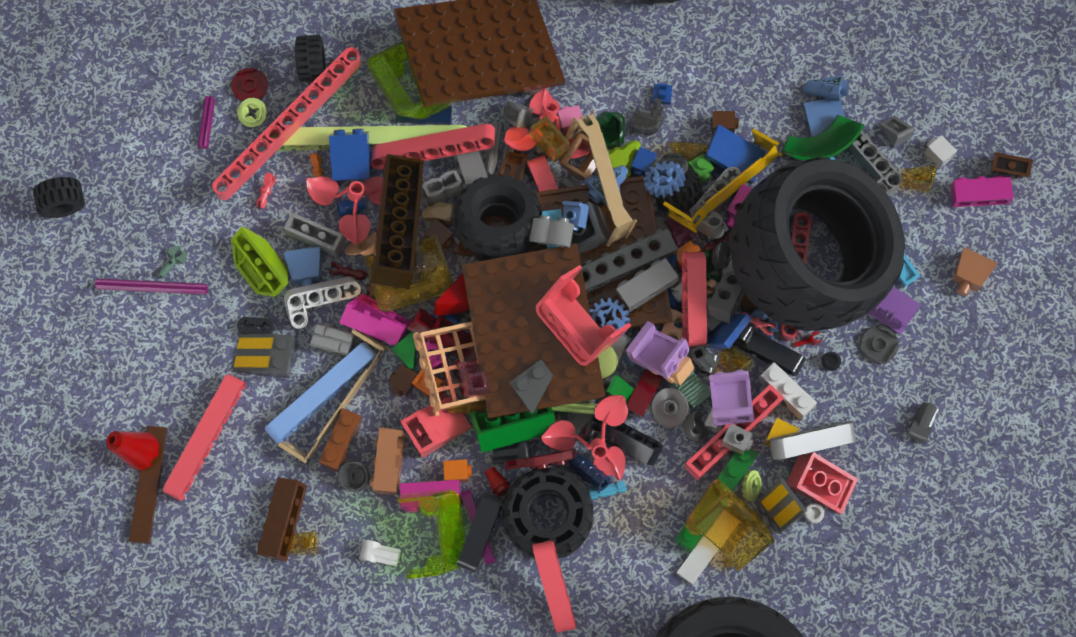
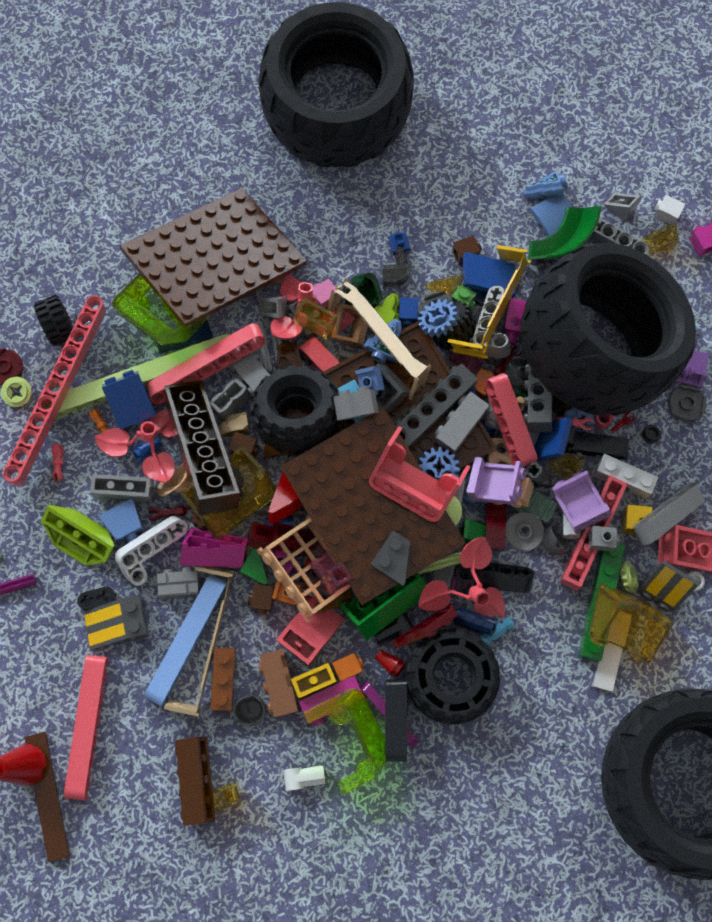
camera: 25 degrees left, 0 degrees up
coral beam [532,540,576,633] -> none
none -> yellow brick [291,663,337,700]

